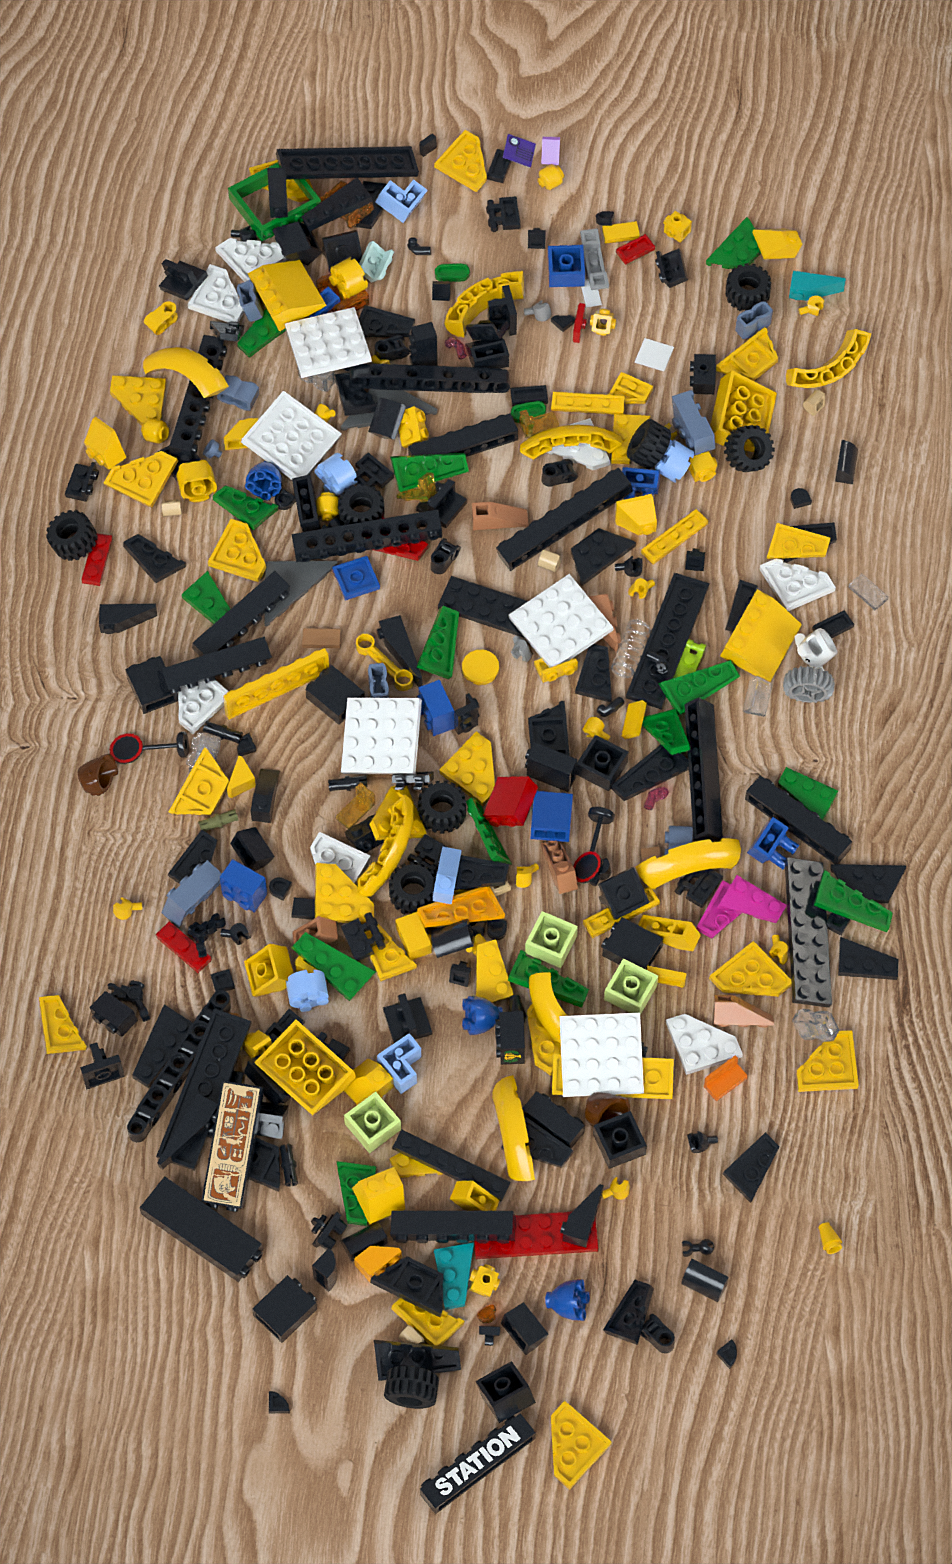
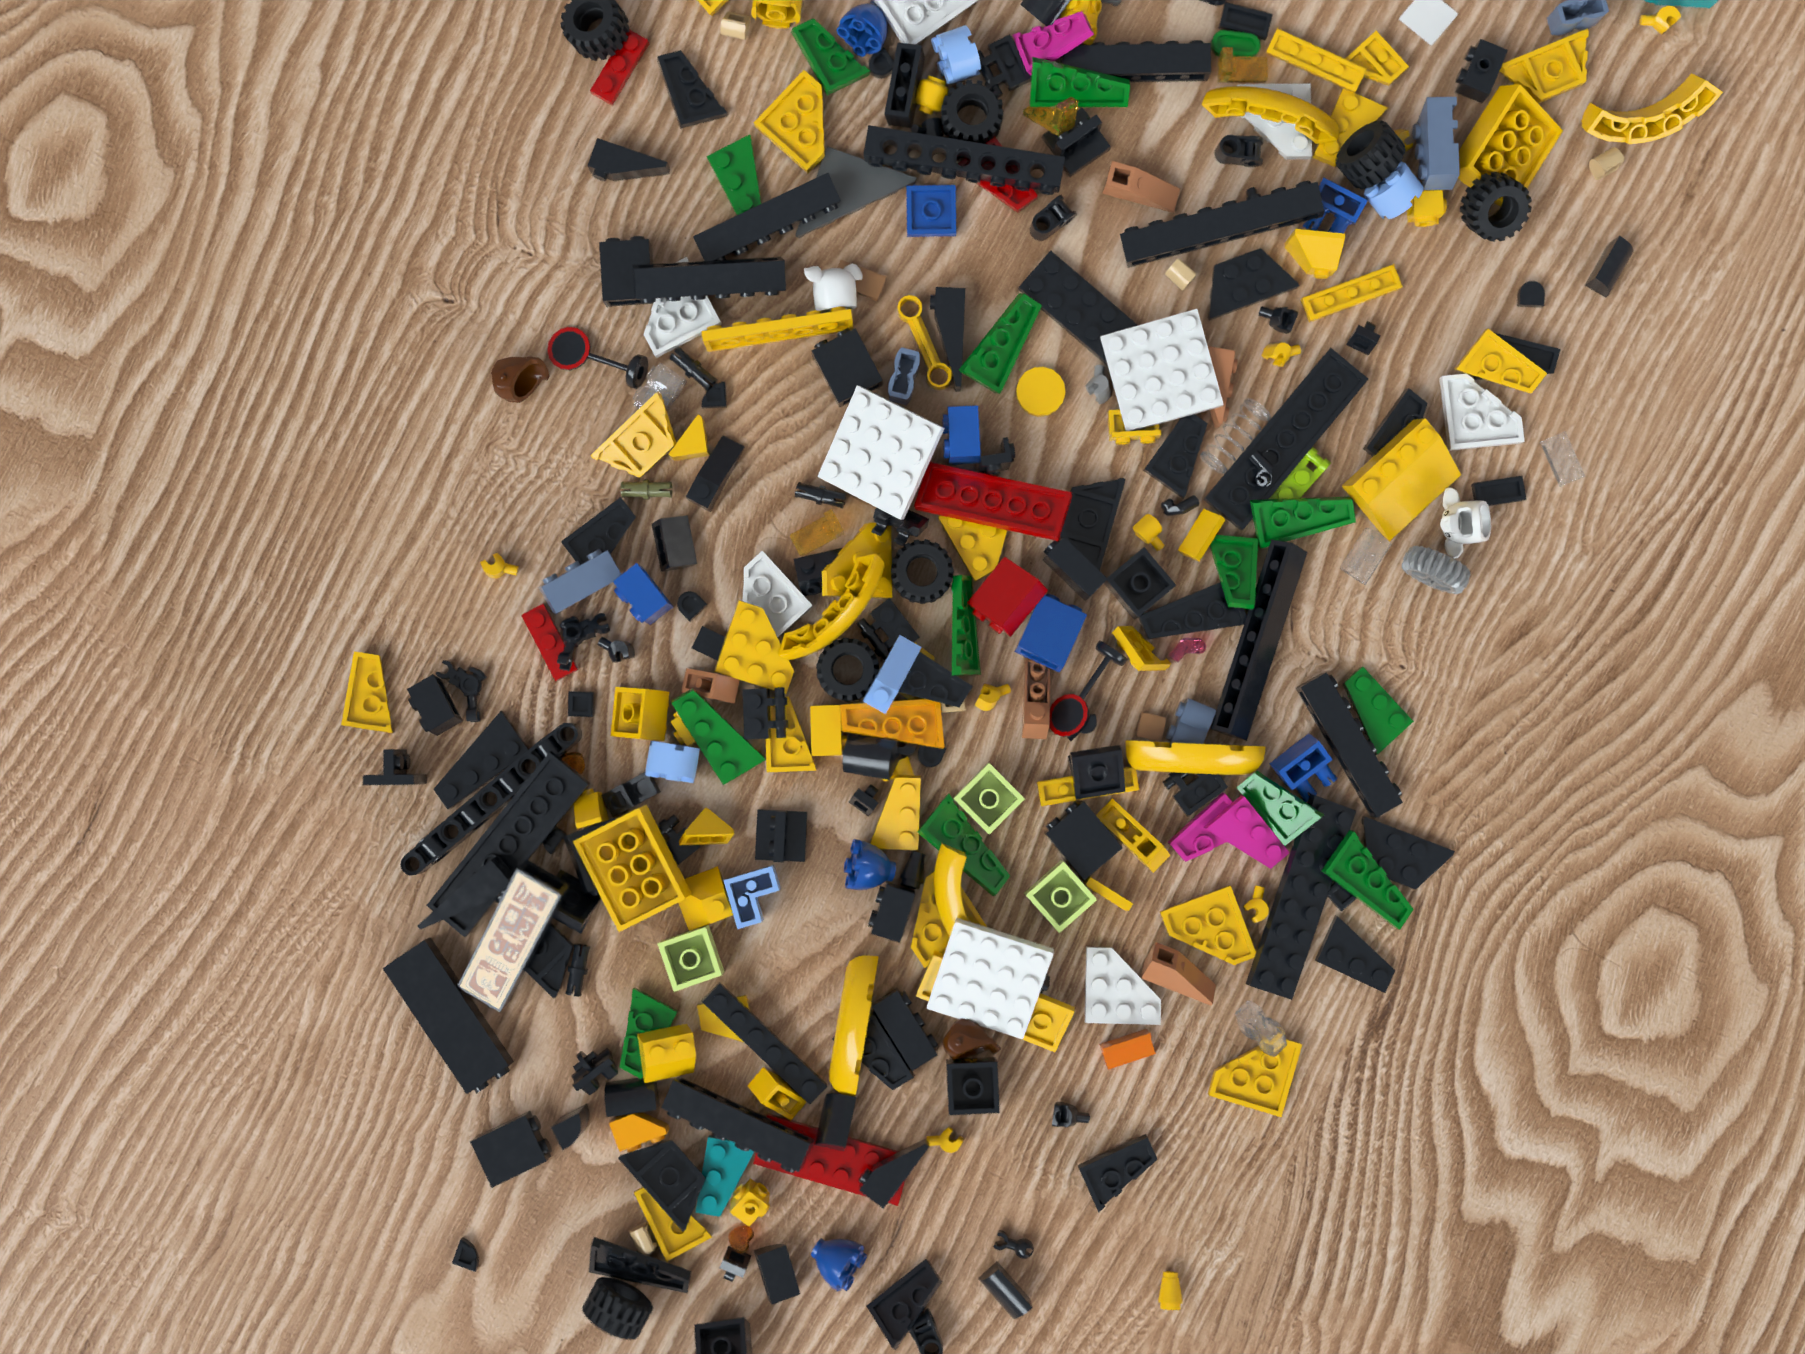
camera: 15 degrees right, 25 degrees up
none -> yellow slope [679,807,734,845]
none -> white piece [804,264,863,313]
none -> black brick [814,1094,857,1152]
none -> red plate [914,462,1072,541]
none -> dark pink wing [1012,11,1094,76]
none -> yellow wing [1112,626,1171,671]
none -> wing [1236,771,1324,846]

